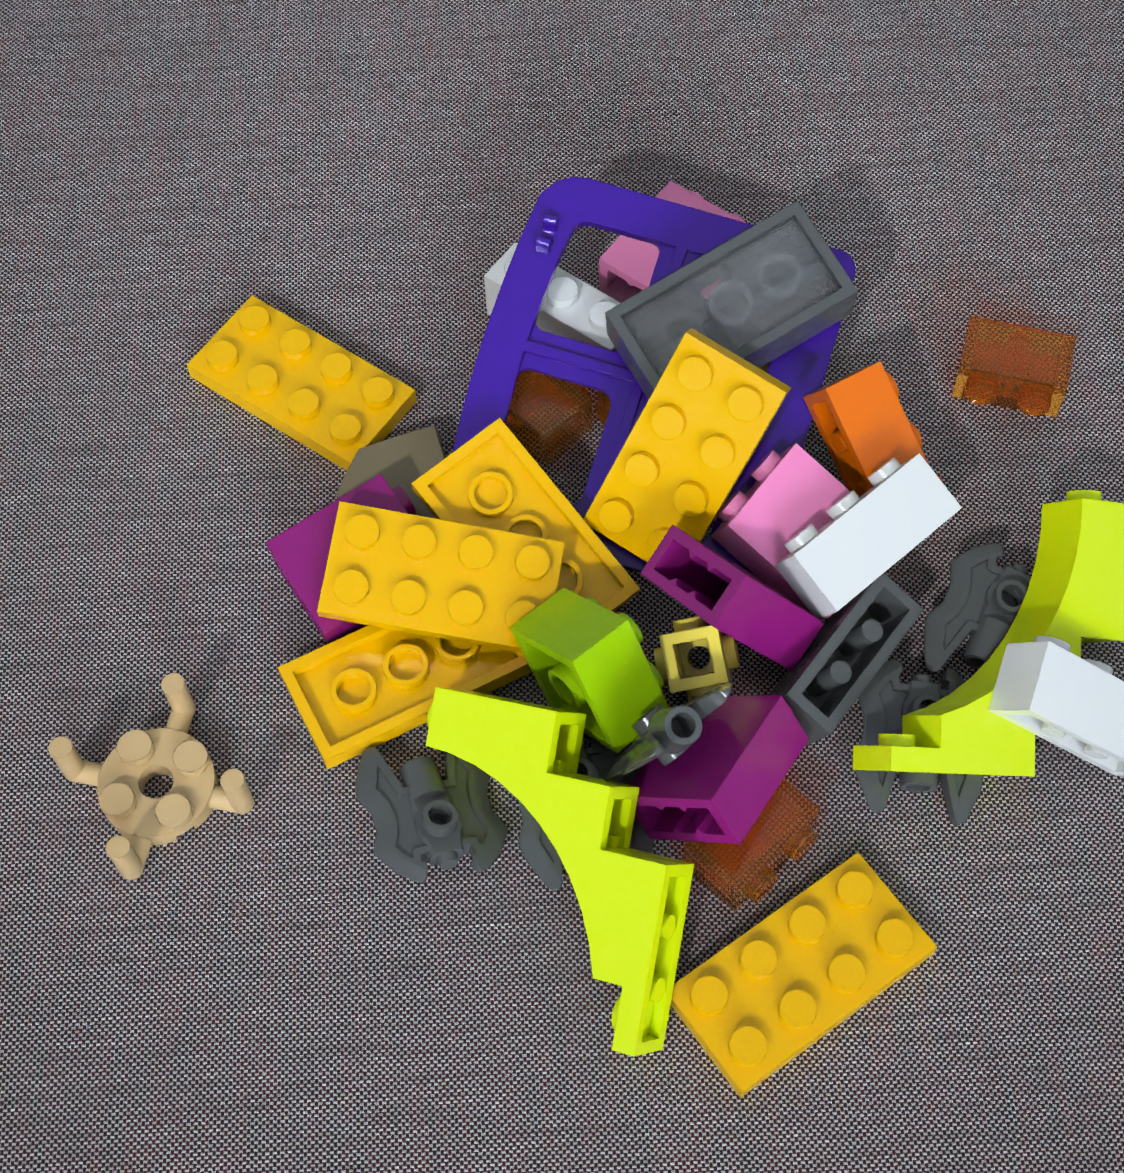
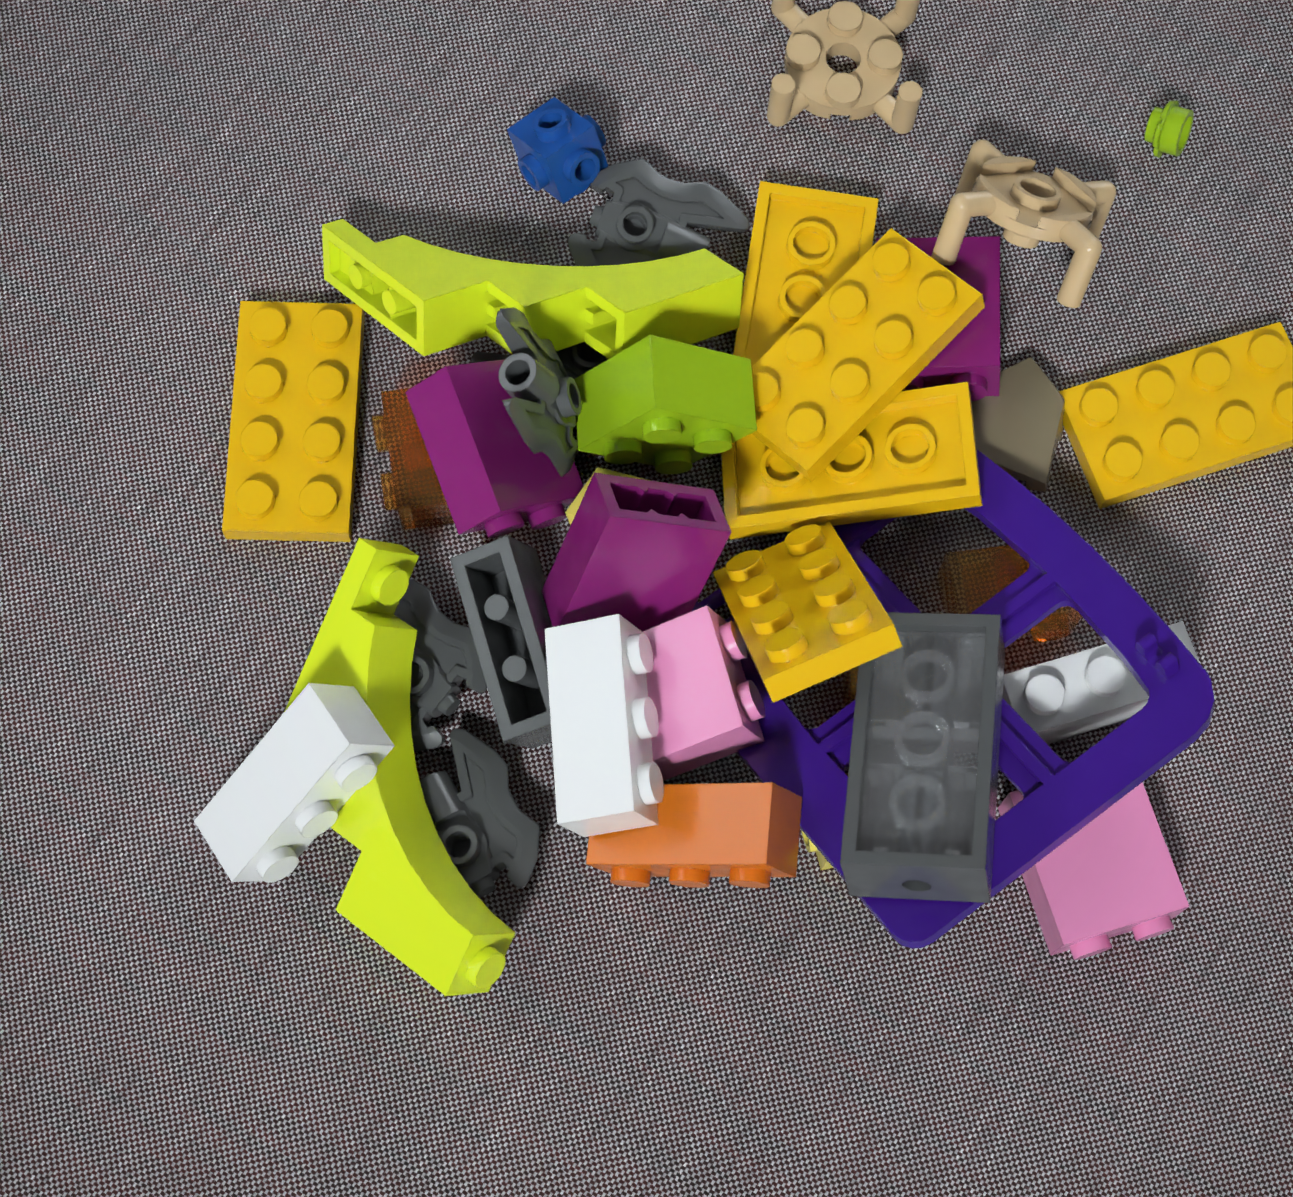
camera: 120 degrees right, 10 degrees up
clear orange brick [951,316,1076,418] -> none
none -> blue brick [507,97,609,204]
none -> tan plate [931,139,1116,308]
none -> lime plate [1145,100,1194,158]

